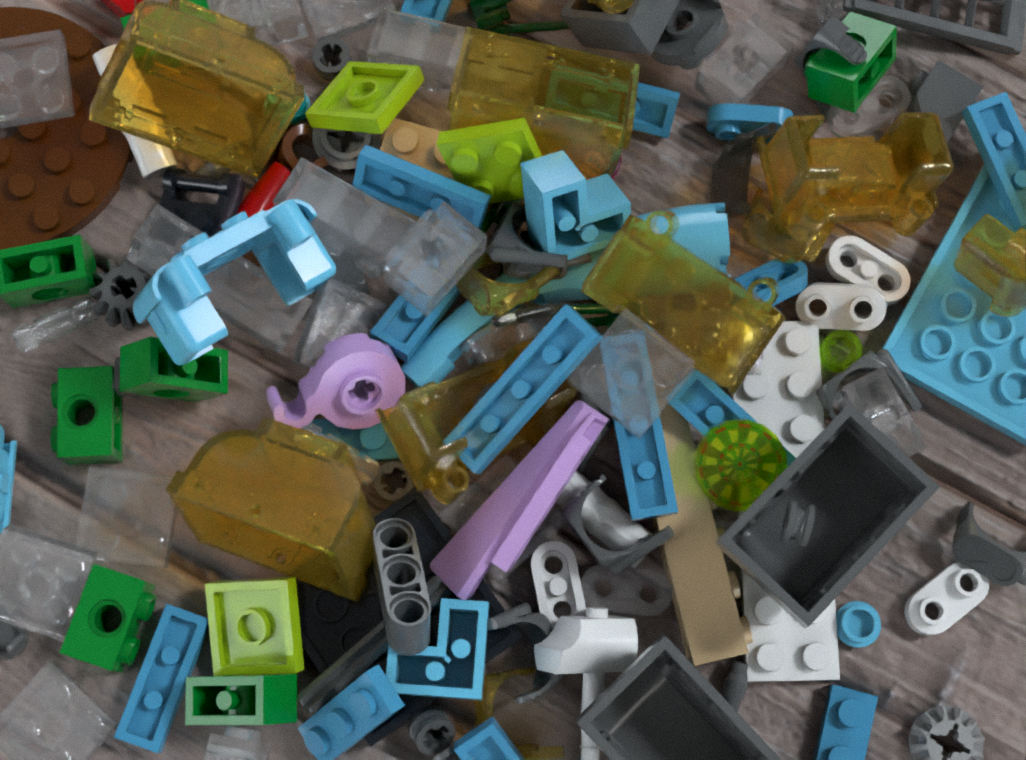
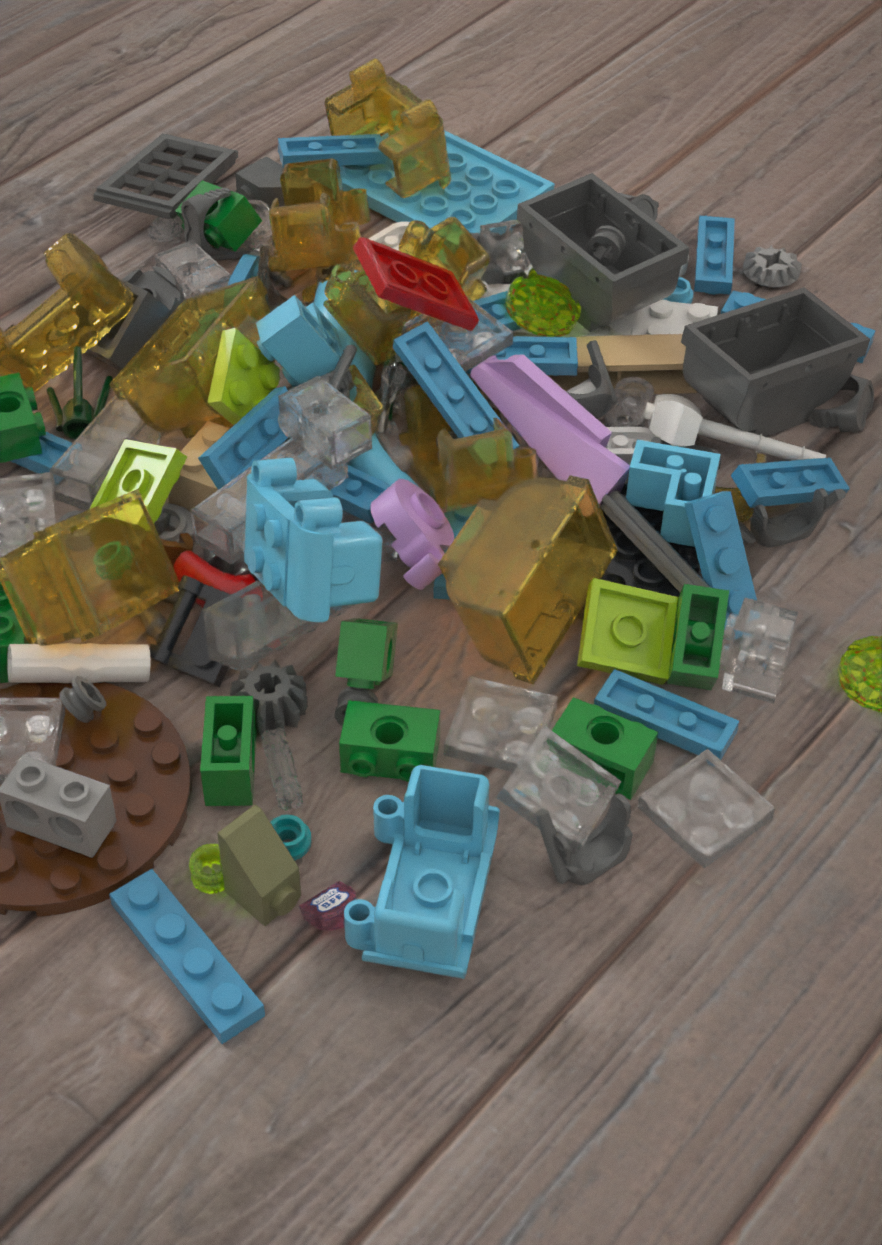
camera: 80 degrees left, 30 degrees down
dark grey beam [373,518,431,655] -> none
none -> dark grey bush [59,676,106,723]
none -> red tile [353,237,479,331]
none -> dark azure plate [694,215,735,295]

